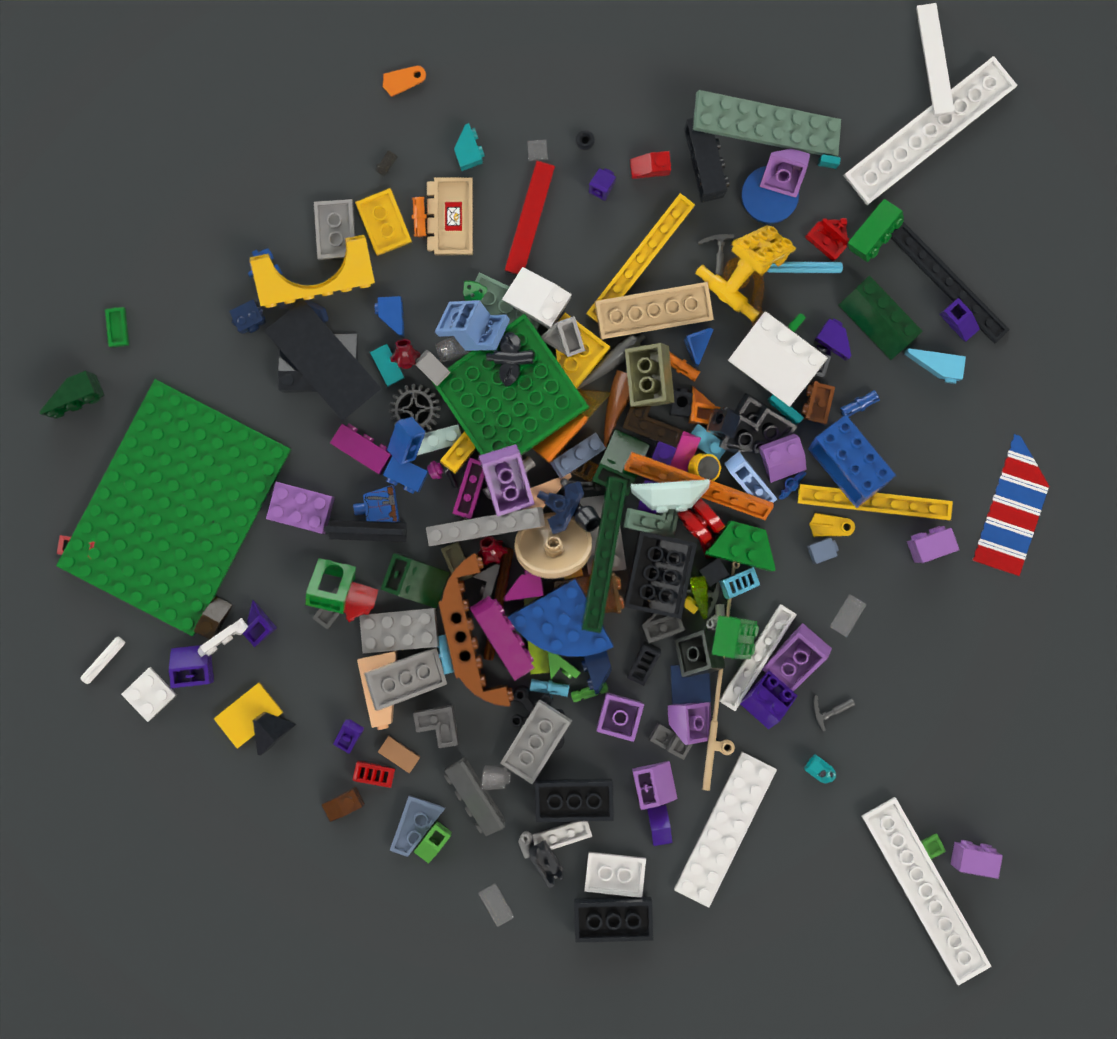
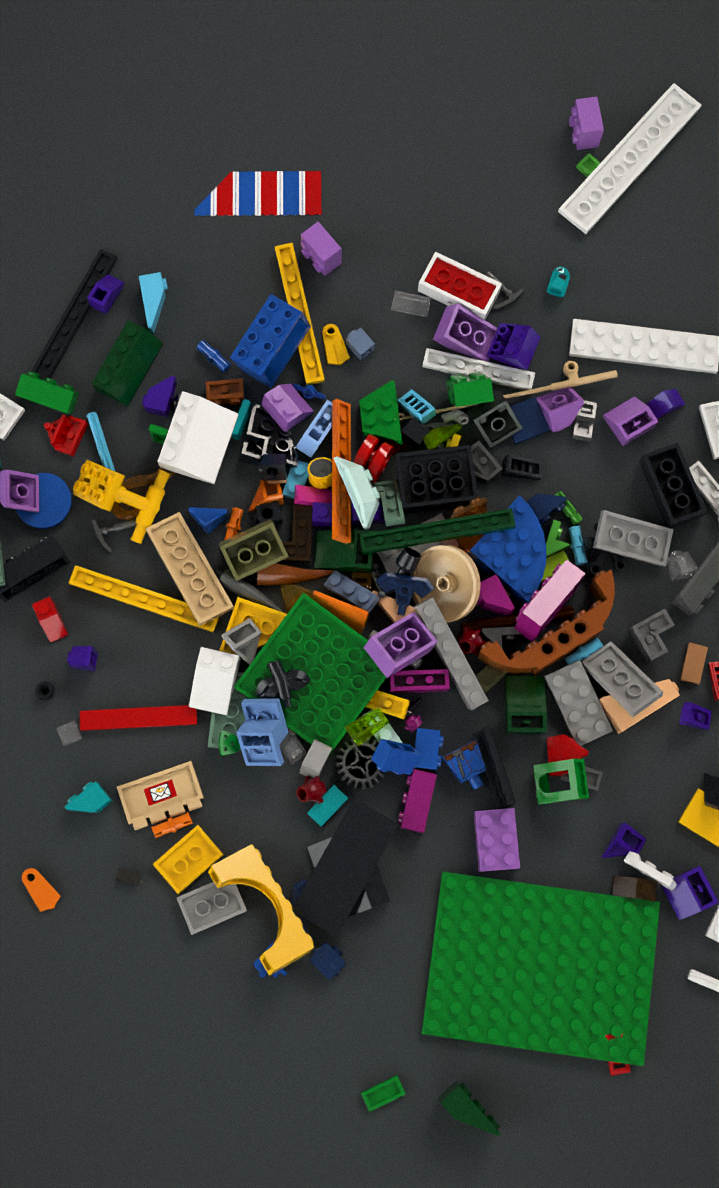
camera: 110 degrees left, 10 degrees down
blue slope [375,296,404,337] -> none
medium lavender brick [596,693,644,742] -> none
none -> clear neon green slope [344,708,389,746]
none -> brick [418,252,502,320]

